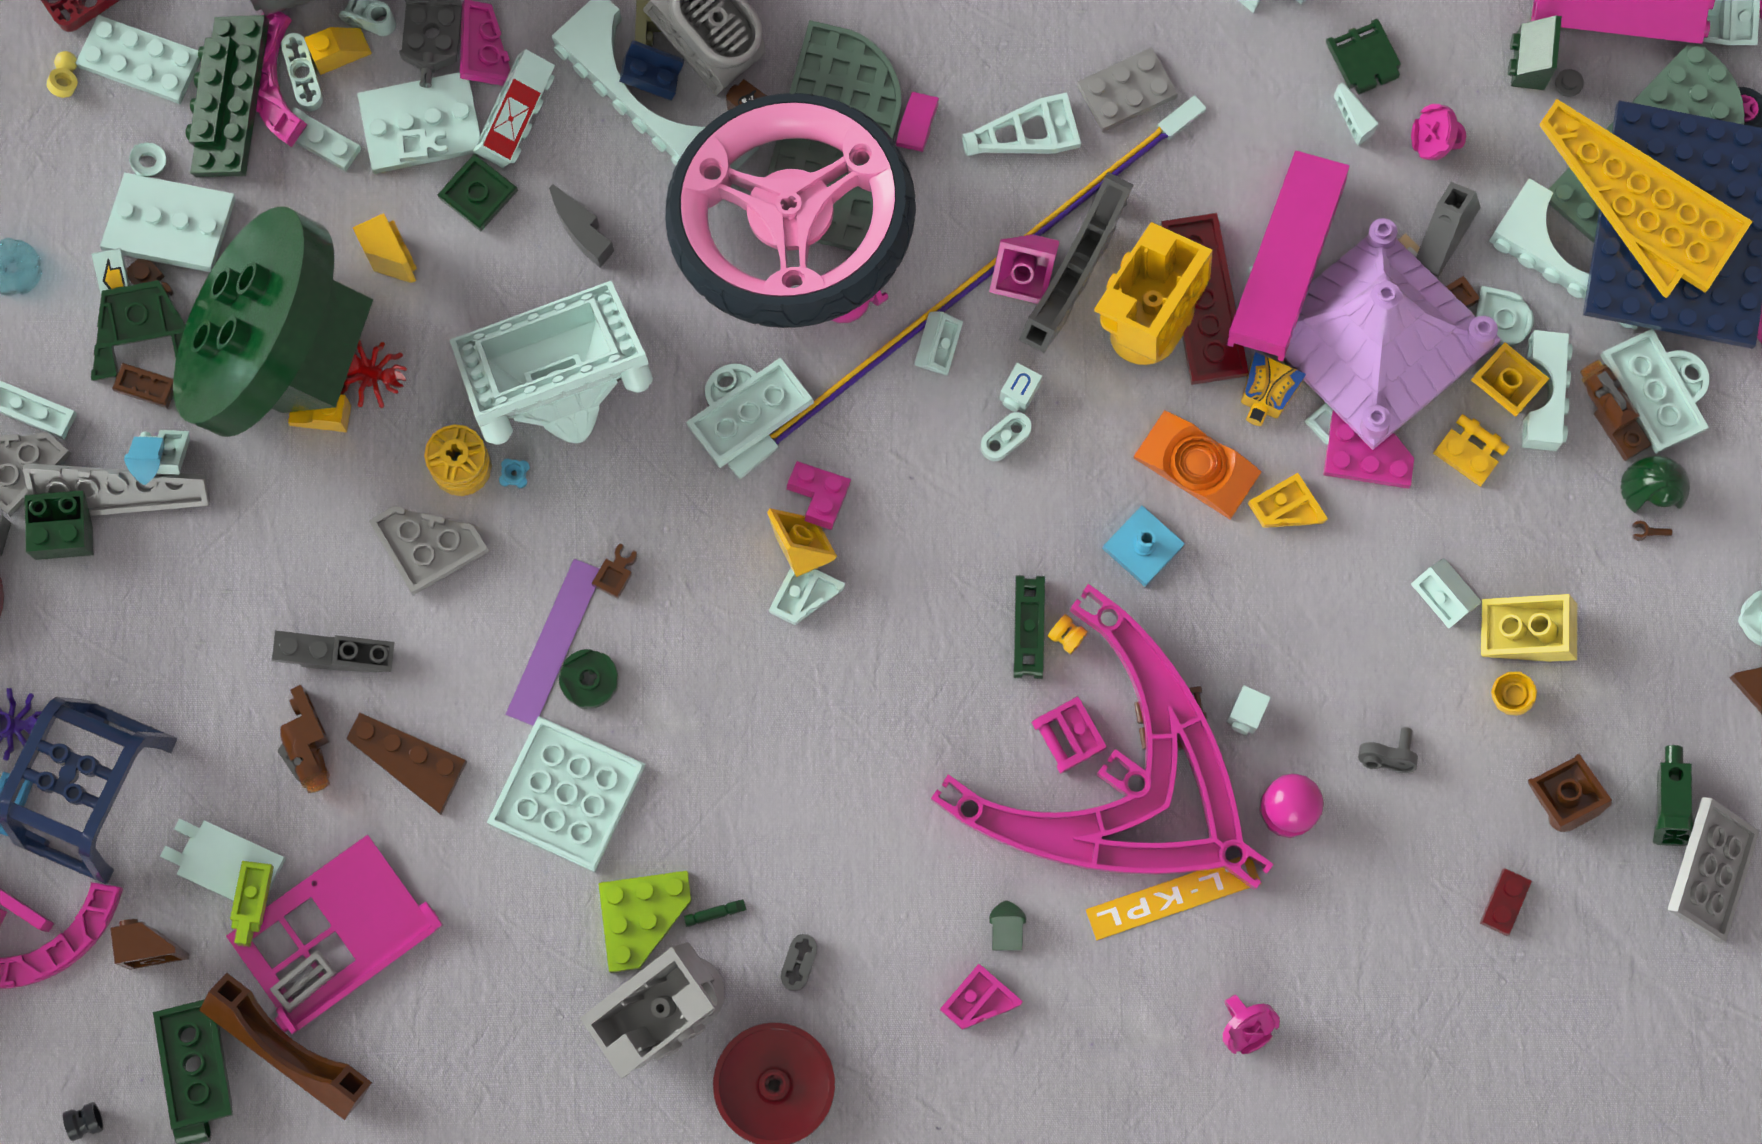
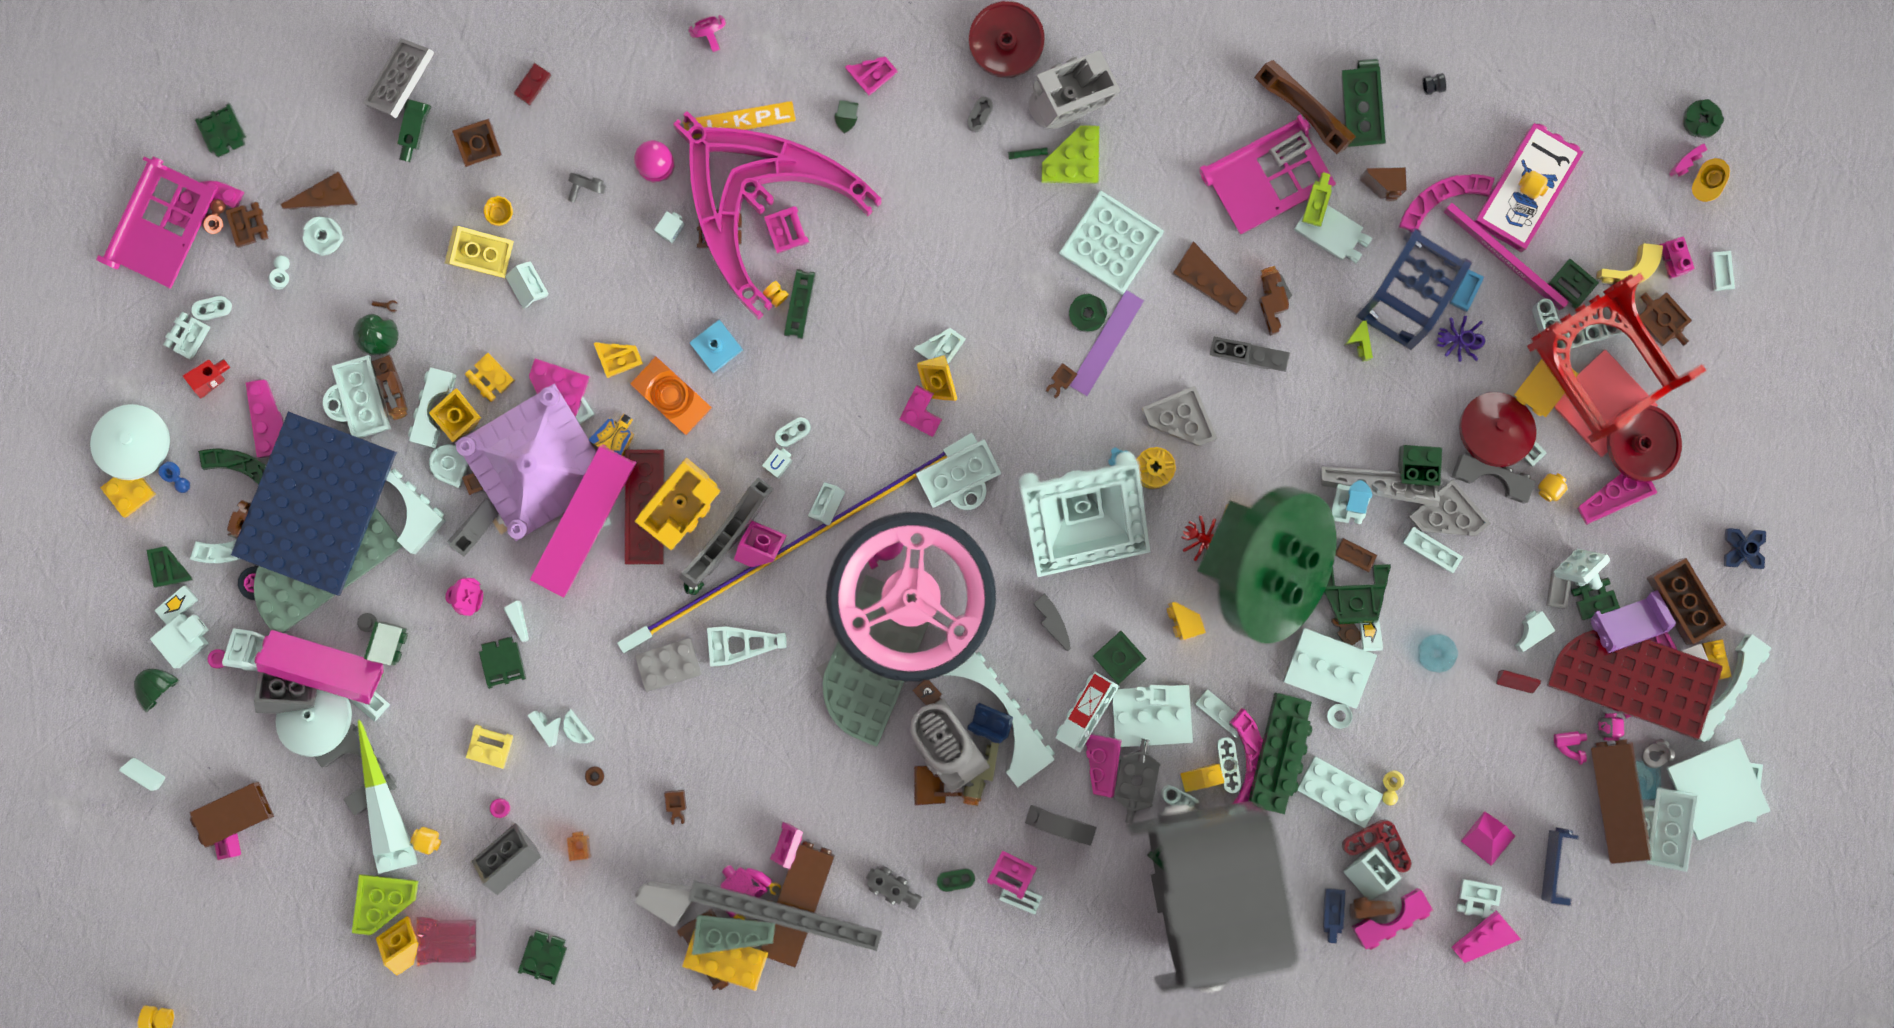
camera: 165 degrees left, 10 degrees up
dark pink slope [896,92,939,152] -> none
yellow wing [1539,99,1753,298] -> none
none -> lime slope [1345,320,1373,362]

